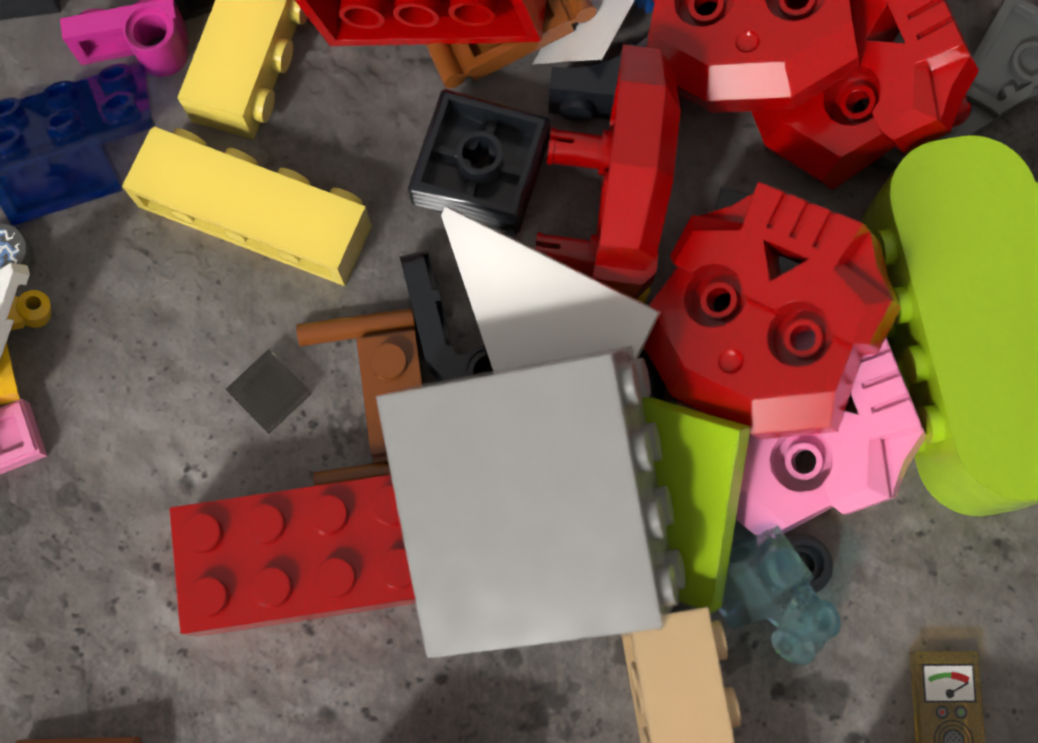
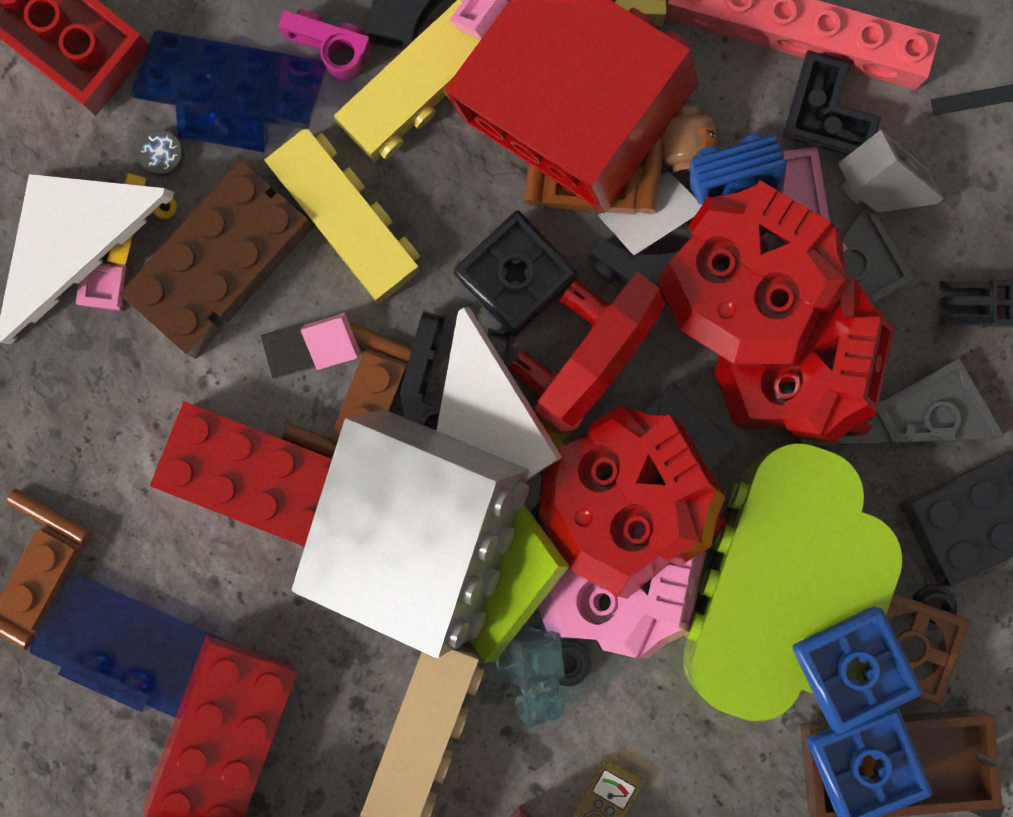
camera: 30 degrees right, 10 degrees up
none -> reddish brown piece [119,159,314,359]
none -> bright pink tile [301,313,361,370]

